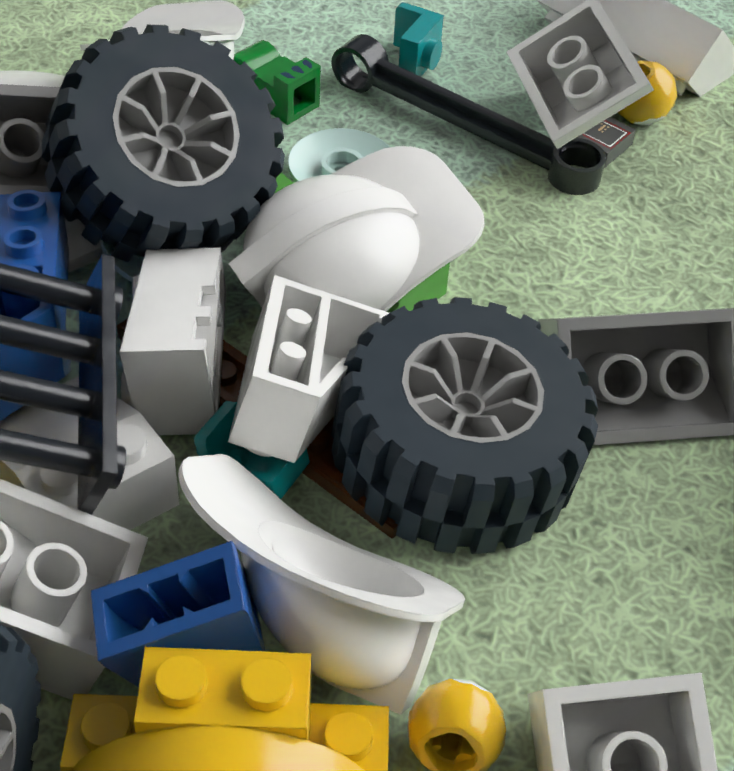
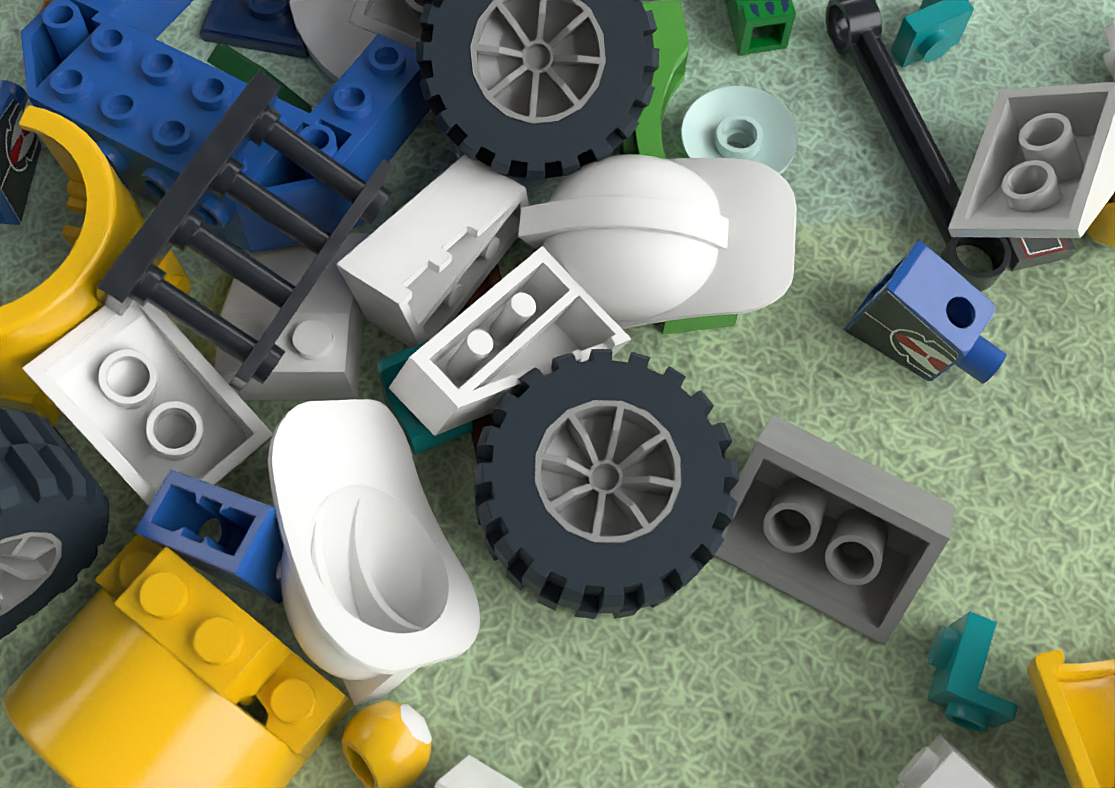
camera: 40 degrees right, 20 degrees up
none -> torso [843,240,1007,384]

